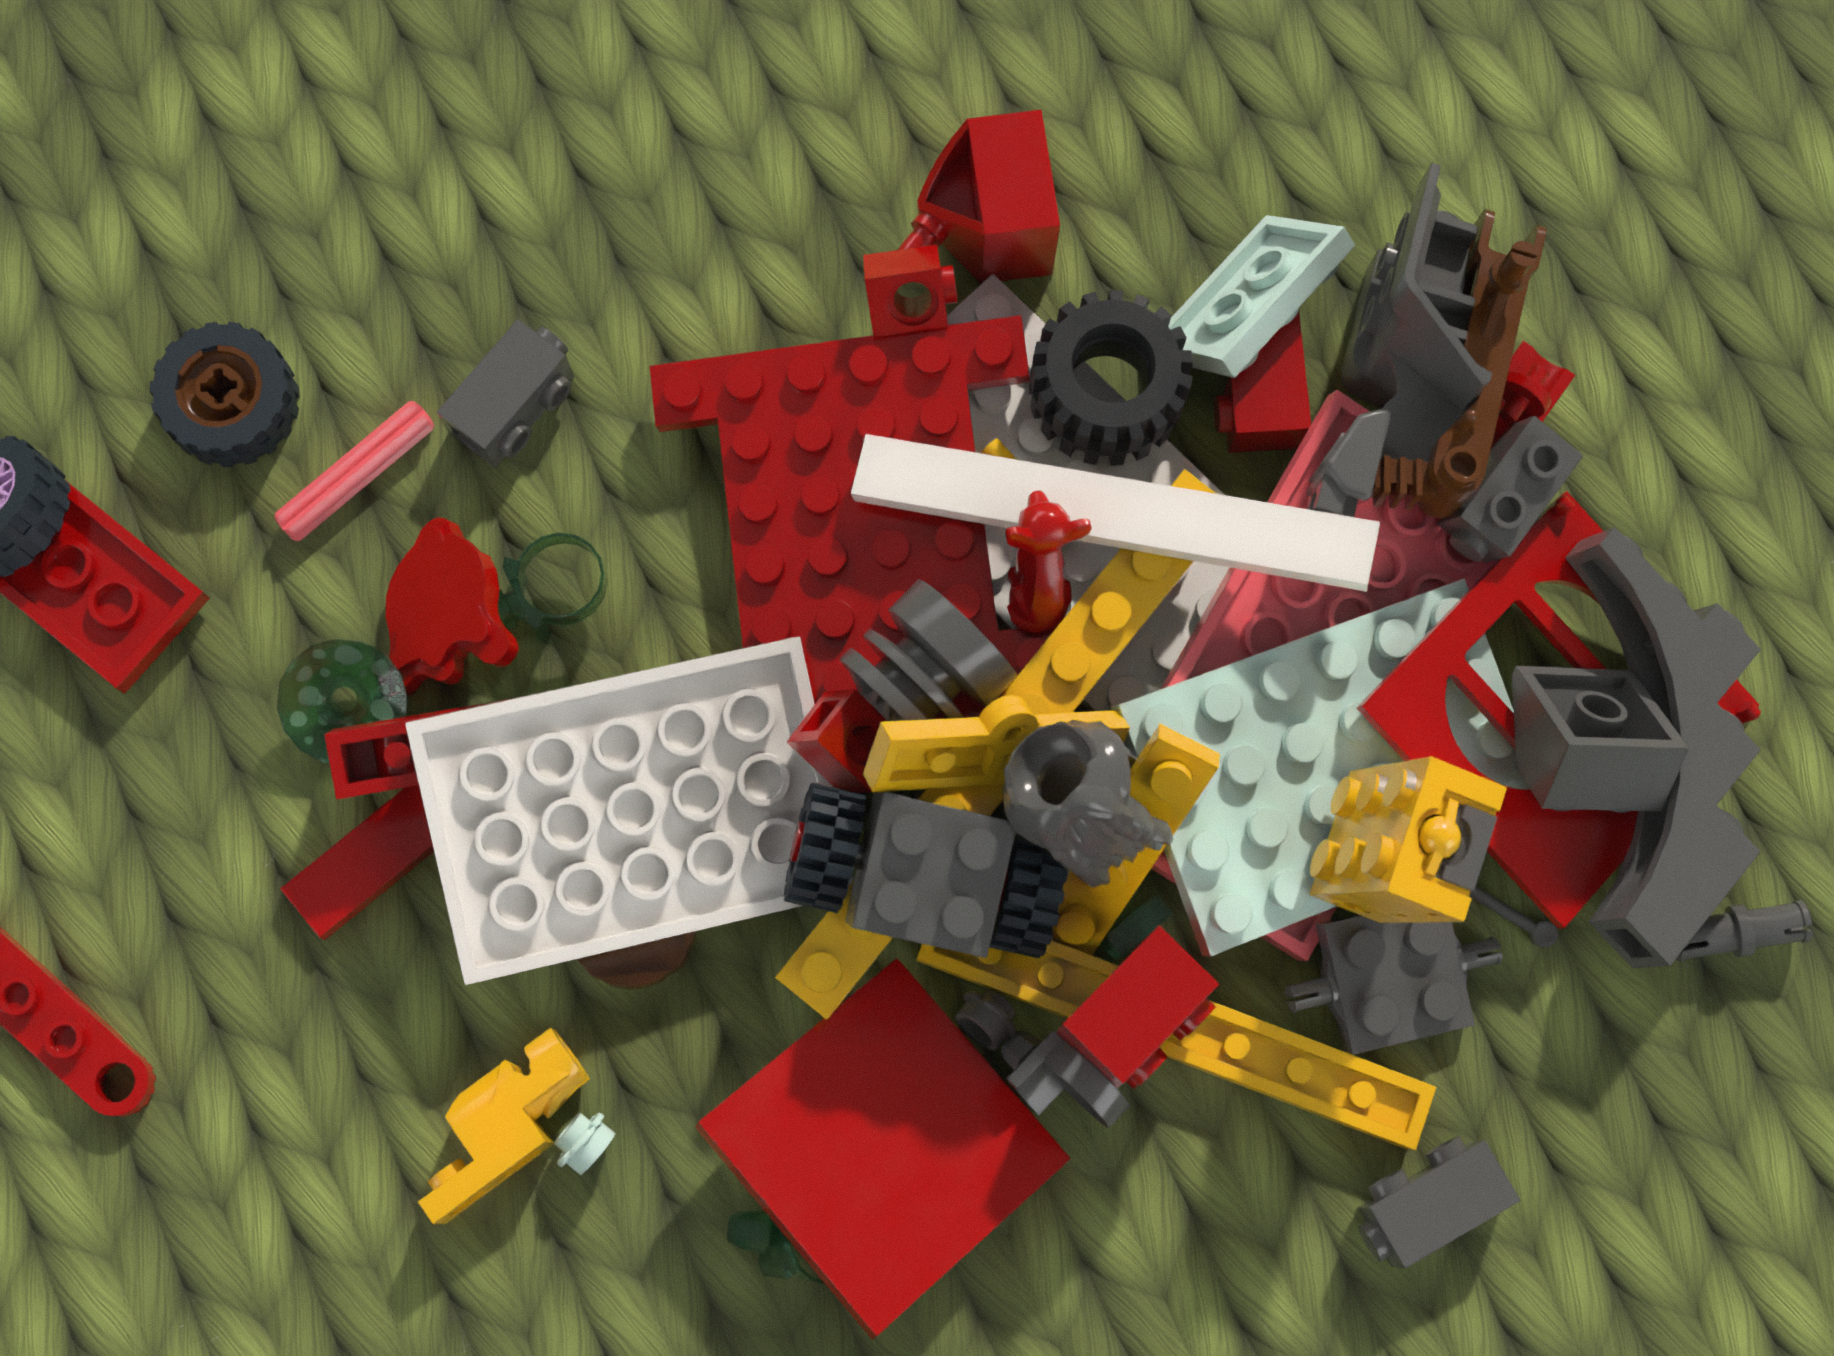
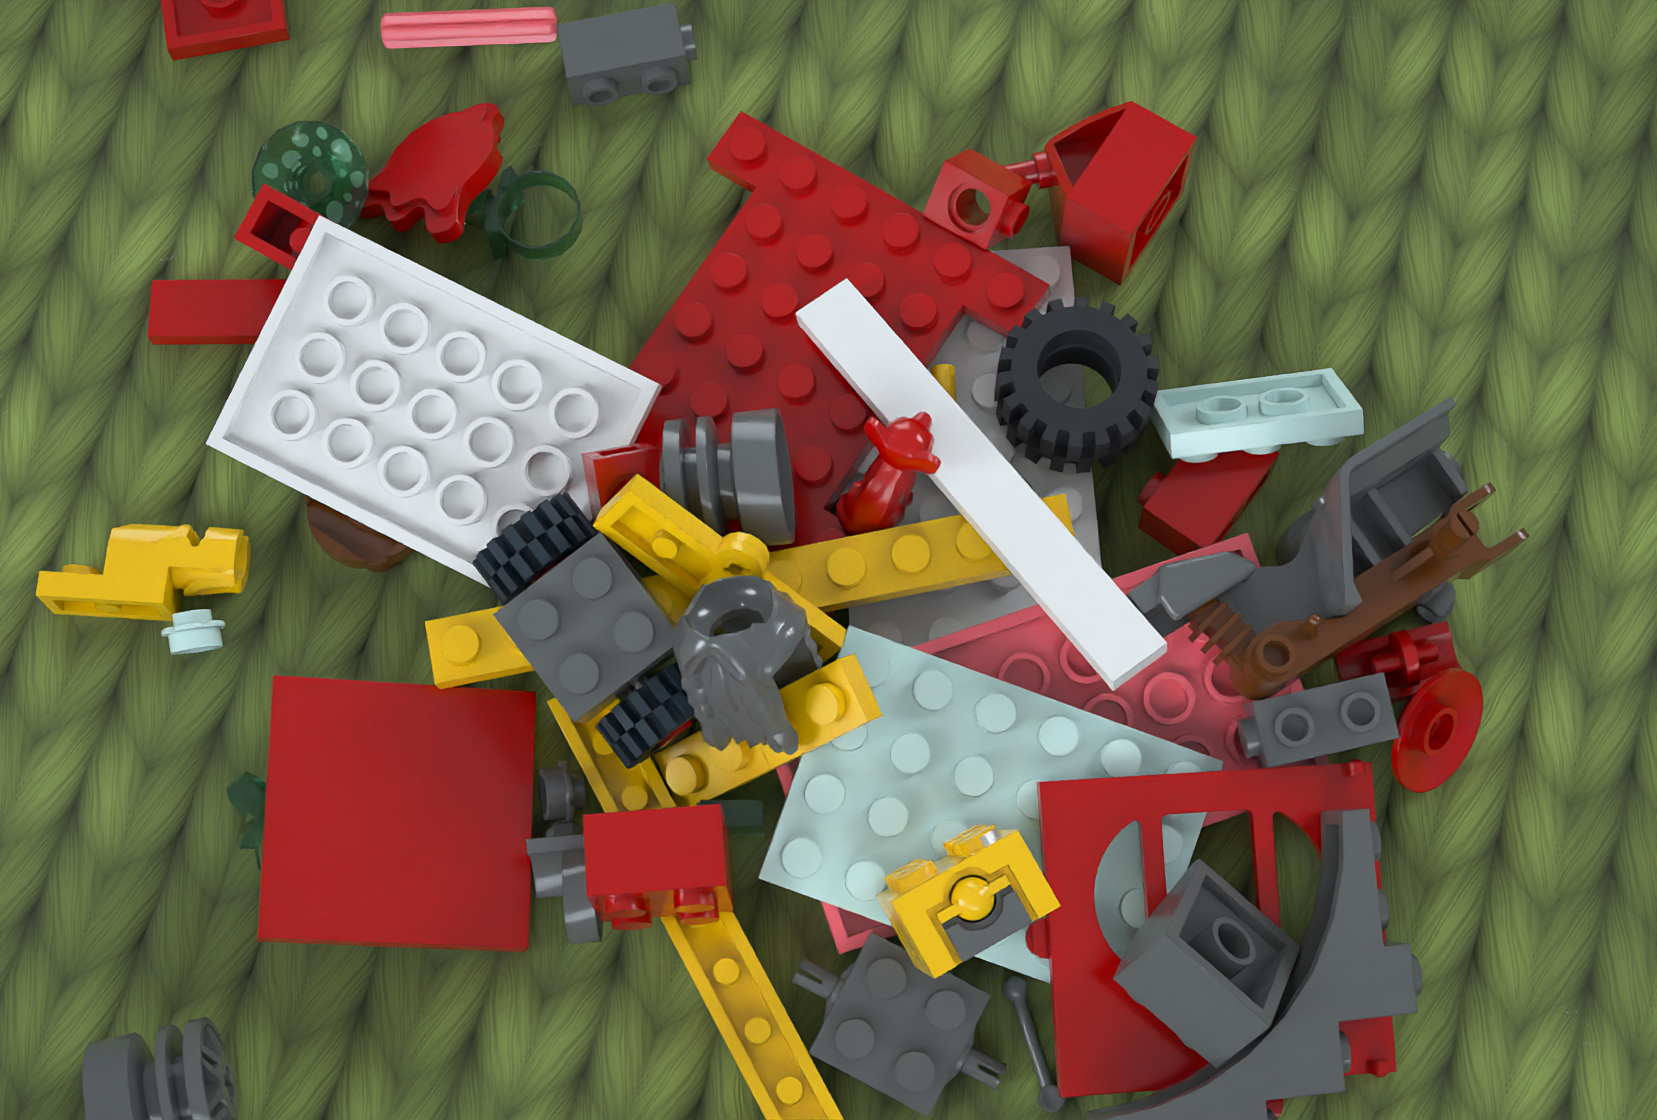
camera: 45 degrees right, 5 degrees down
none -> red dish [1391,668,1483,793]

